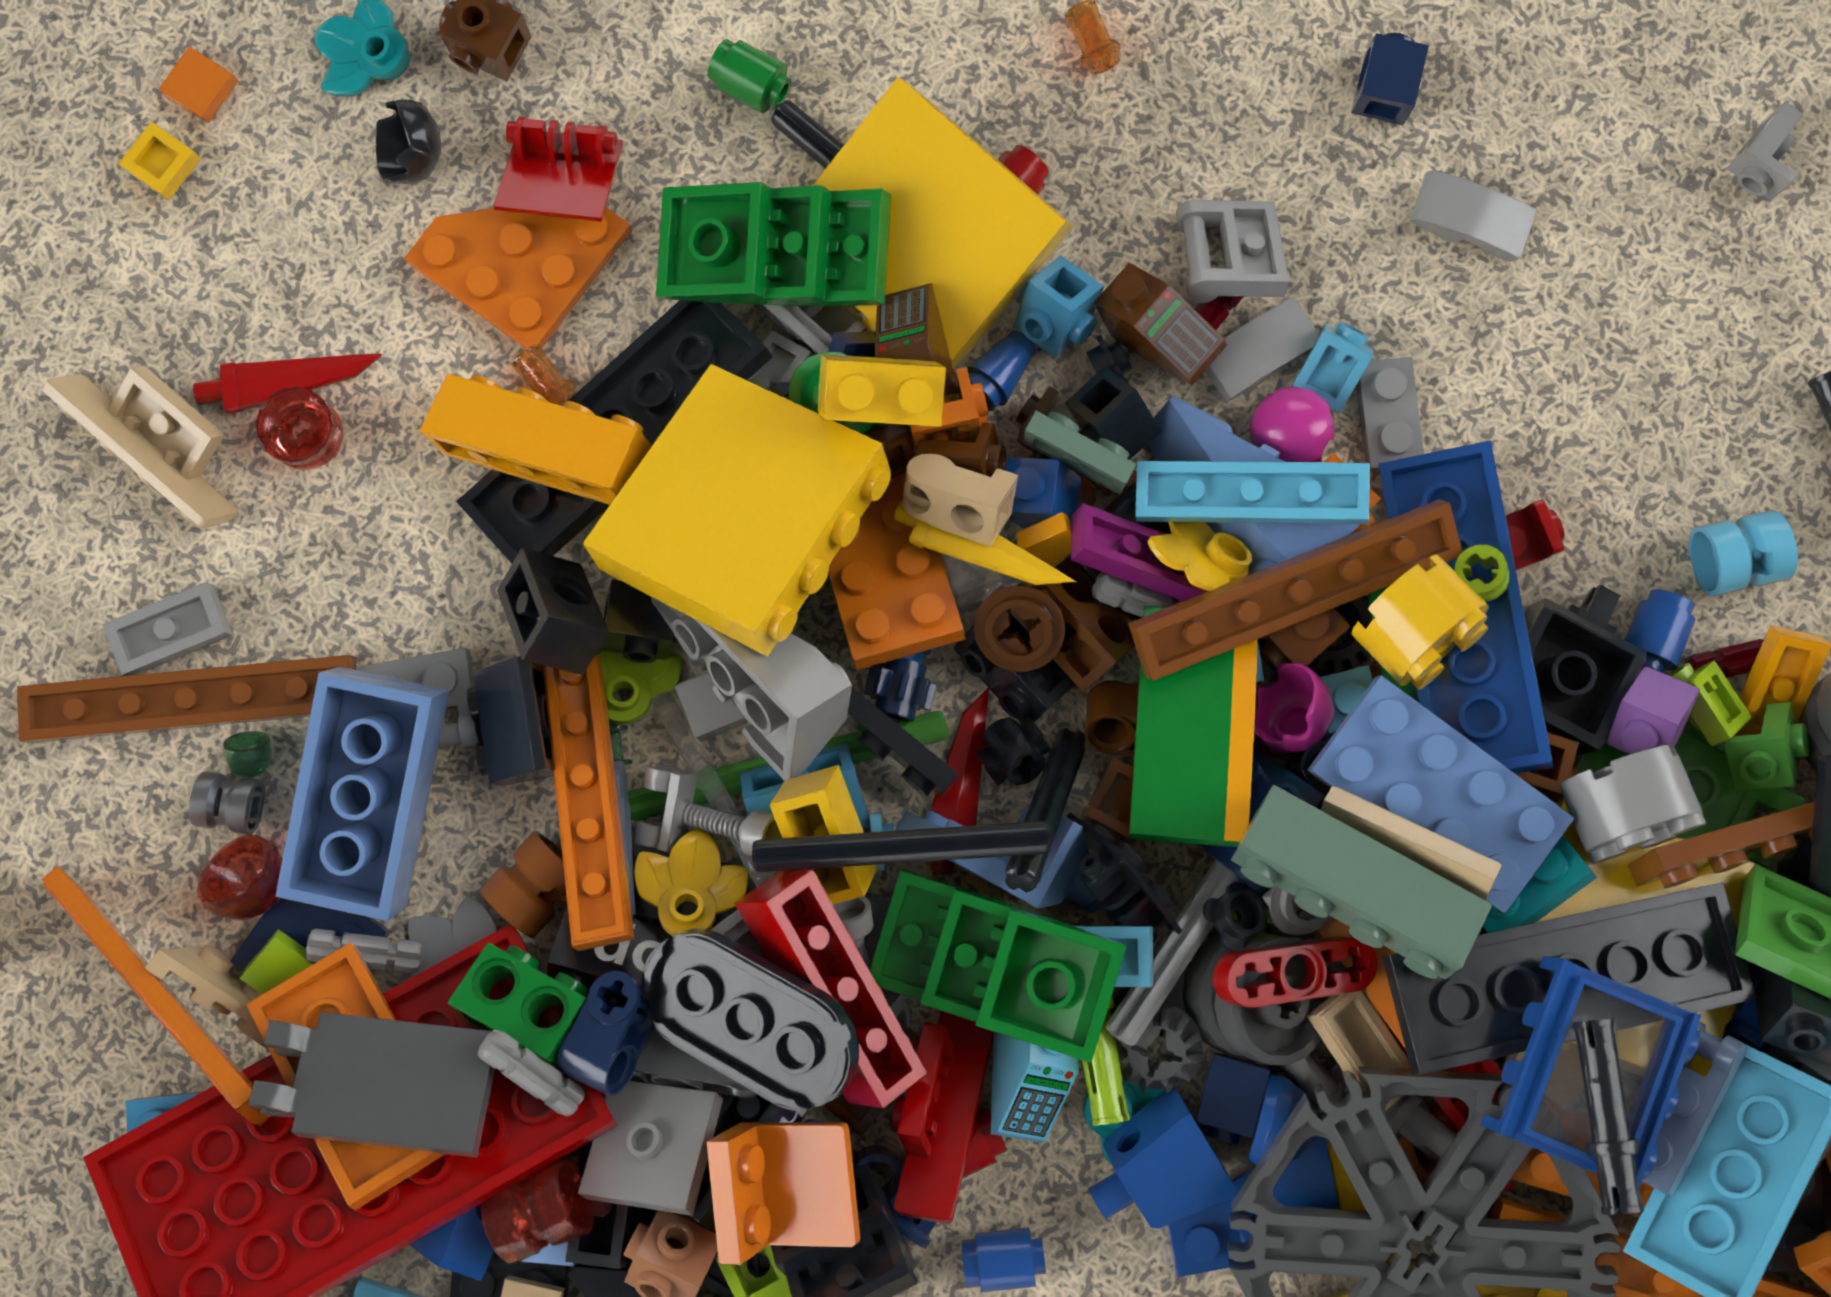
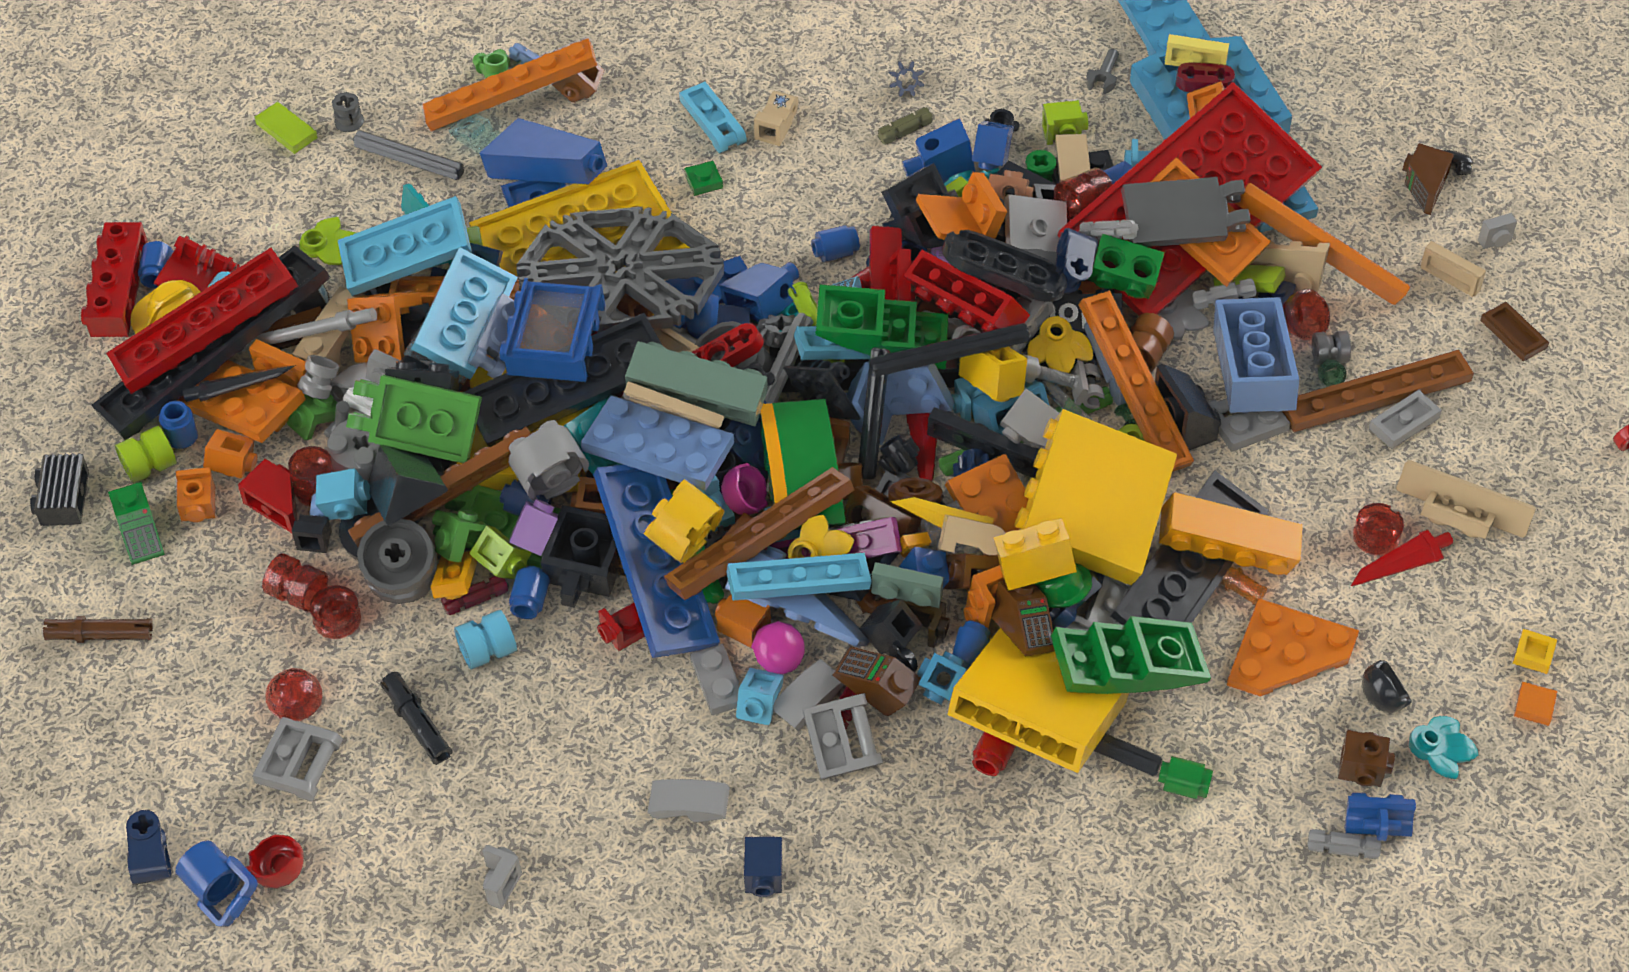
camera: 165 degrees right, 30 degrees down
red hinge [493,116,623,222] -> none
black brick [497,547,609,675] -> none
clear orange pin [1064,0,1121,74] -> none
lime bush [1454,545,1509,602] -> none
black pin [1572,1018,1644,1215] -> none

